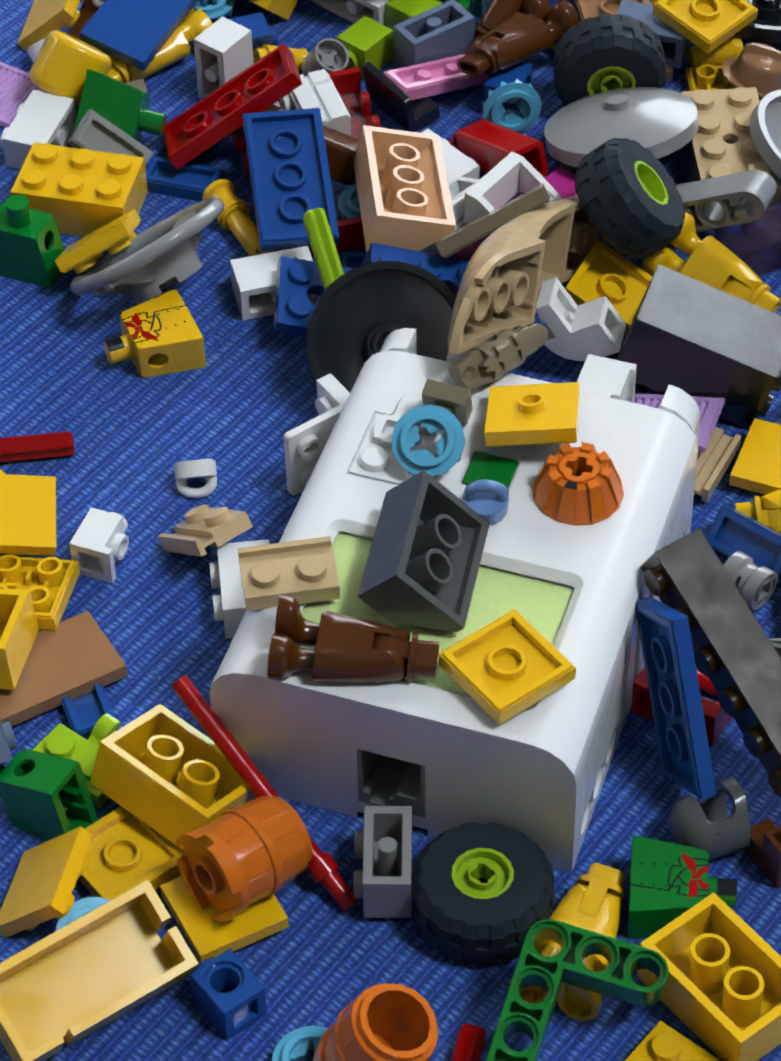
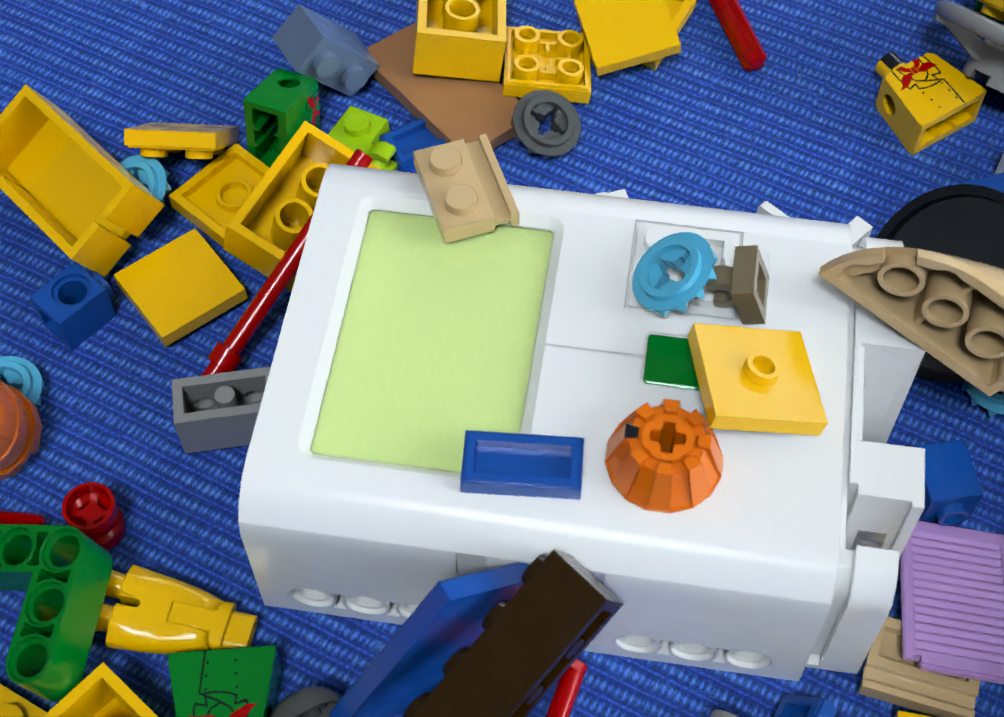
camera: 80 degrees right, 10 degrees up
white brick [69,507,129,583] -> none
tan plate [158,504,253,557] -> none
white tile [174,459,217,499] -> none
orange piece [176,796,313,922] -> none
reddish brown piece [267,594,440,683] -> none
dark grey slope [357,470,490,632] -> none
black wheel [411,822,555,965] -> none
yellow plate [438,609,576,725] -> none
dark tan hinge [448,323,549,390] -> none
medium blue tile [463,479,509,525] -> none
none -> red wheel [62,482,126,550]
none -> blue tile [460,430,584,500]
none -> dark grey gear [510,90,581,160]

